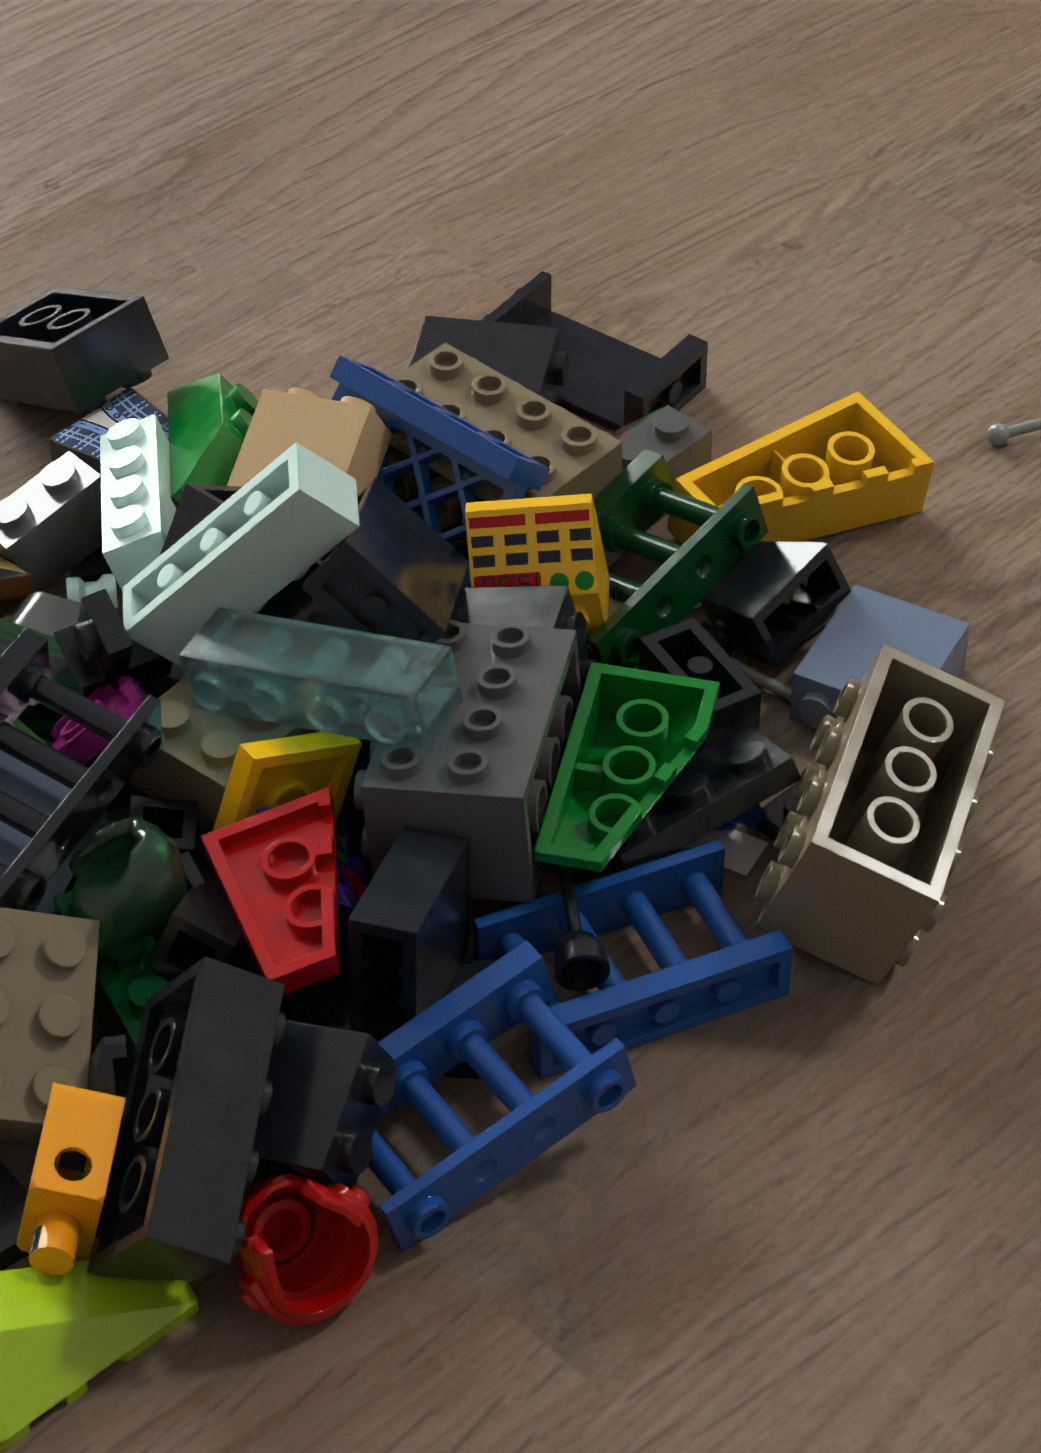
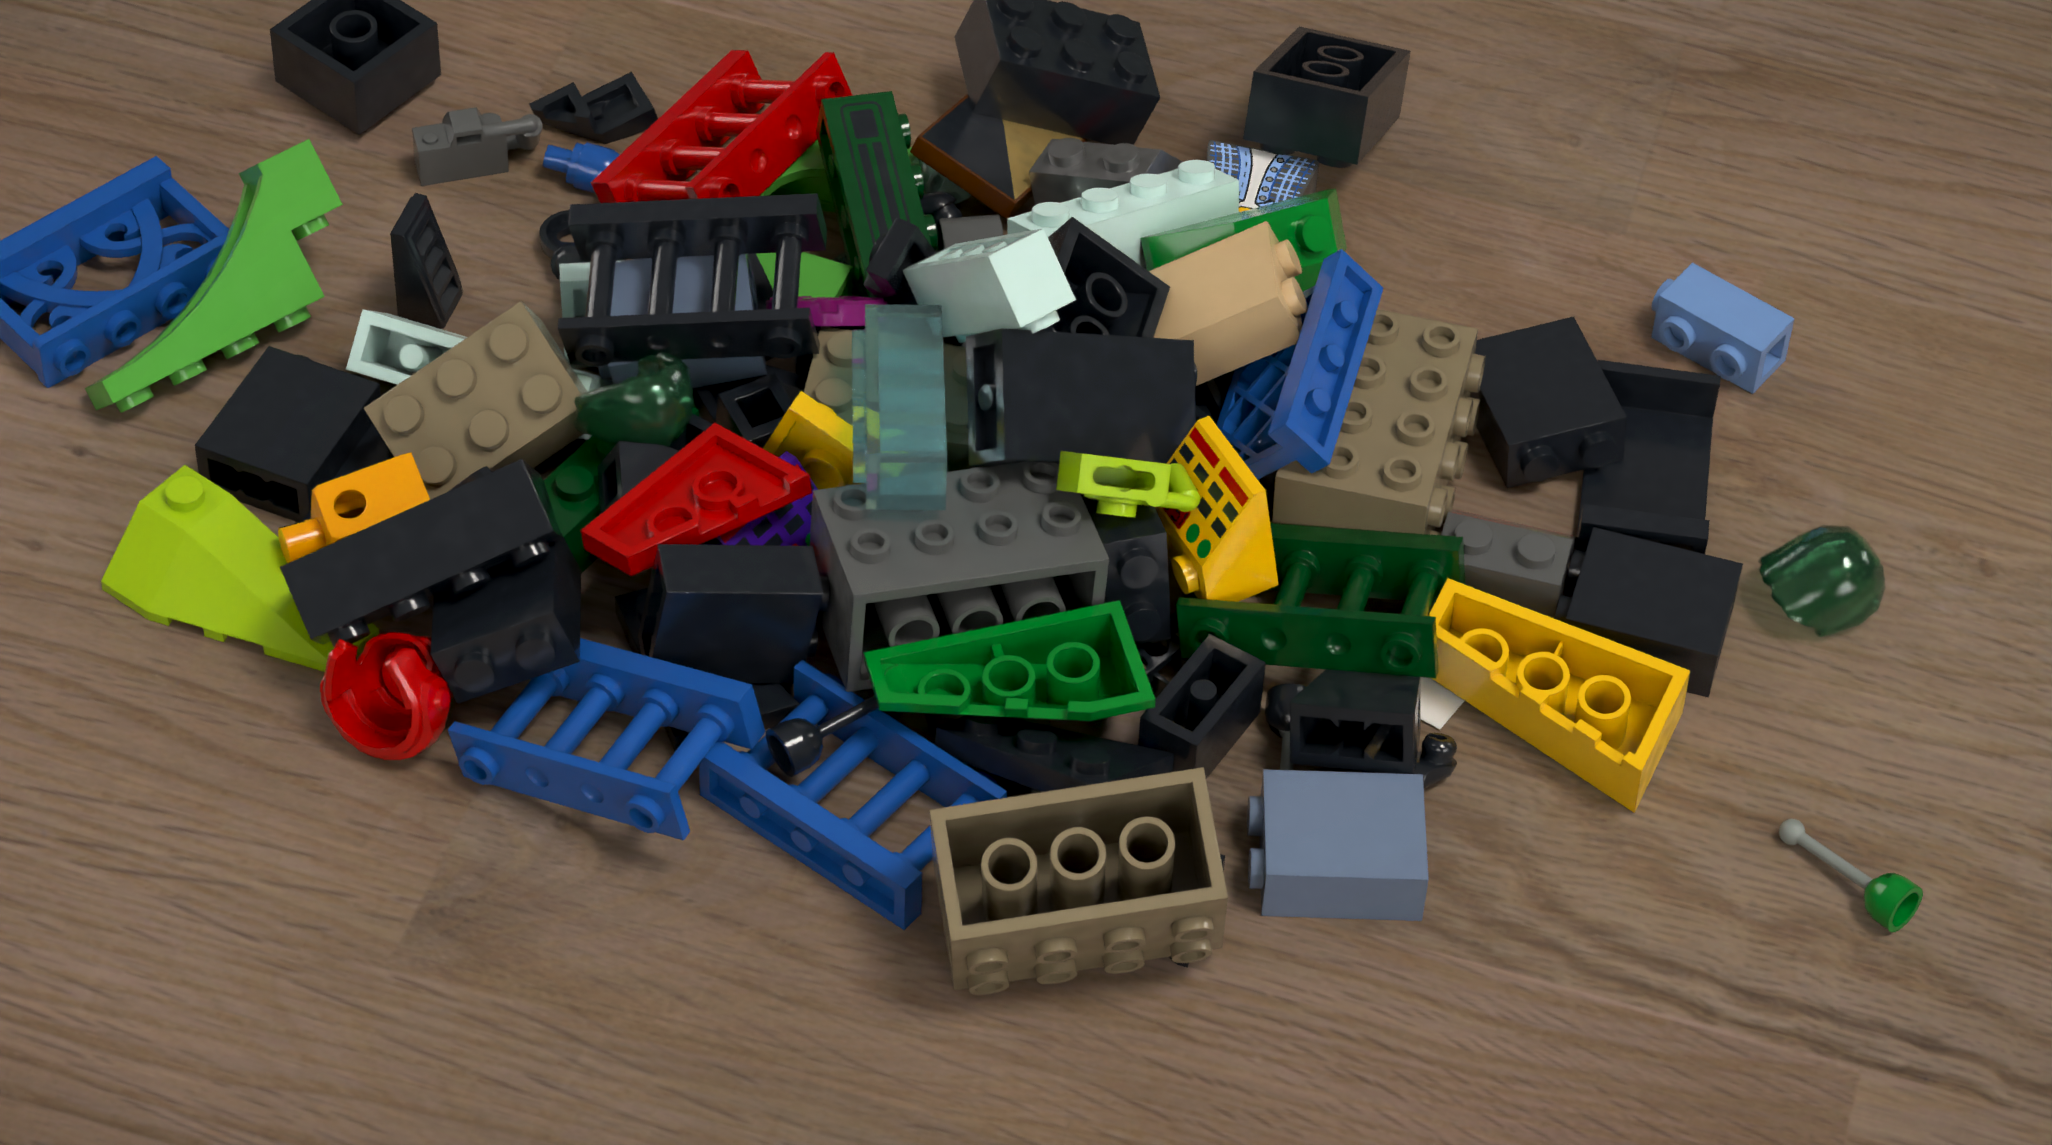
camera: 60 degrees right, 5 degrees up
none -> lime piece [1056,451,1200,518]
none -> black brick [1554,527,1743,698]
none -> medium blue brick [1651,262,1795,394]
none -> clear green hair [1758,525,1886,637]

